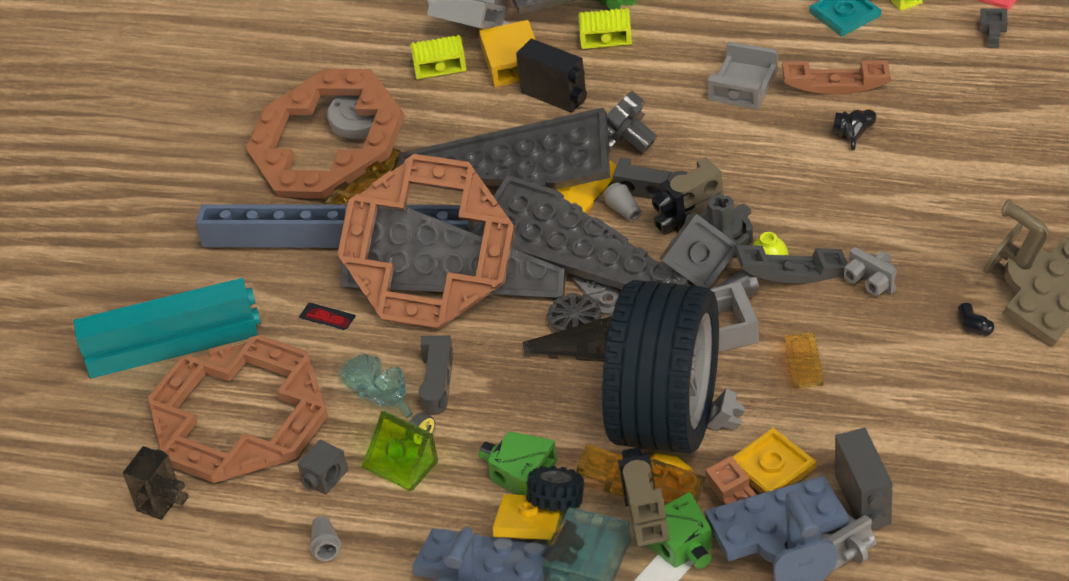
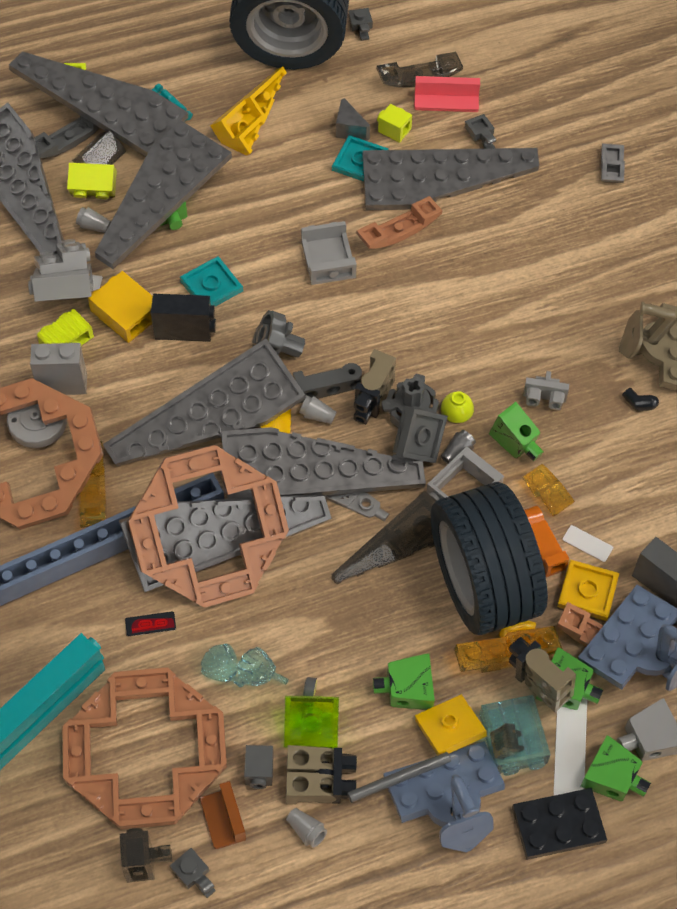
camera: 40 degrees left, 15 degrees up
dark grey leg [419,335,454,415] -> none
black wheel [527,466,584,511] -> none
flat silver wheel [547,293,602,338] -> none
neon yellow brick [579,8,632,49] -> none
dark grey slope [734,245,848,283] -> none
black animal [832,108,877,150] -> none
none -> light grey brick [30,343,87,395]
none -> dark grey plate [170,848,216,898]
none -> teal tile [180,256,243,307]
none -> dark orange panel [200,781,246,849]
none -> dark tan hips [286,745,357,804]
none -> dark grey bar [347,752,451,803]
none -> flat silver wing [362,148,539,210]
none -> bright green torso [489,402,544,462]
none -> orange leg [524,505,569,578]
none -> white sticker [563,525,613,562]

